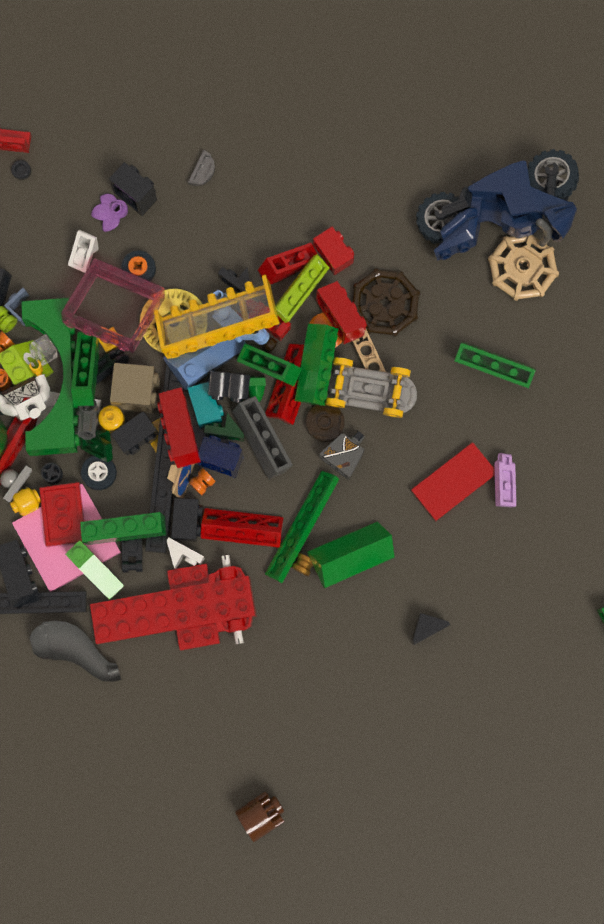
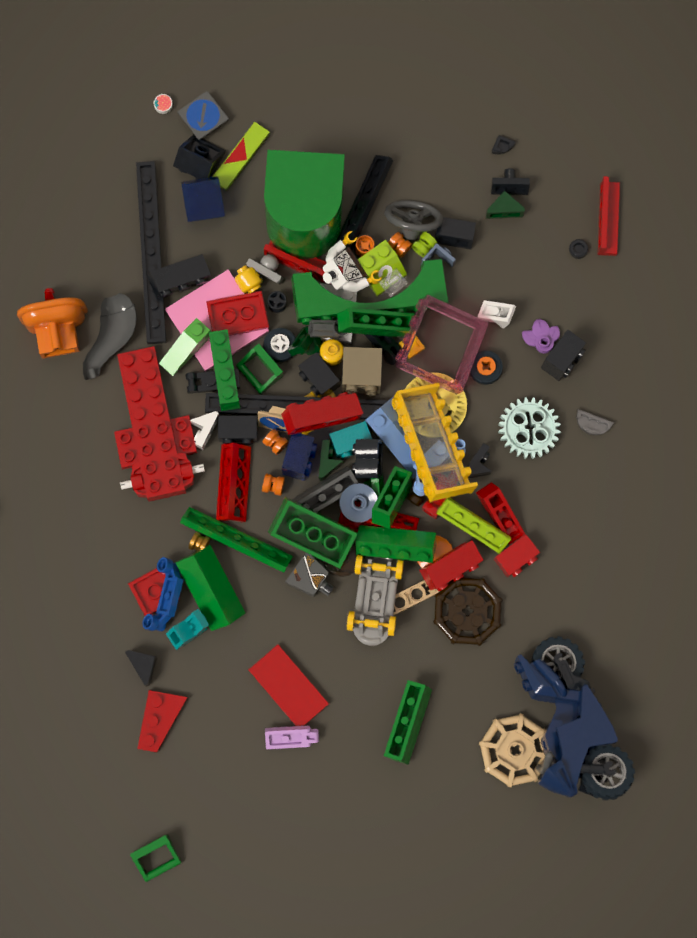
camera: 85 degrees right, 0 degrees up
none -> orange piece [17,288,88,359]
none -> red tile [128,568,181,616]
none -> red wing [137,690,188,752]
none -> blue plate [142,557,184,632]
none -> teal brick [166,609,209,650]
none -> green tile [236,344,283,394]
none -> orange wheel [262,473,285,496]
none -> green brick [268,497,357,568]
none -> sand blue dish [340,484,378,522]
none -> light aqua gear [498,397,561,459]

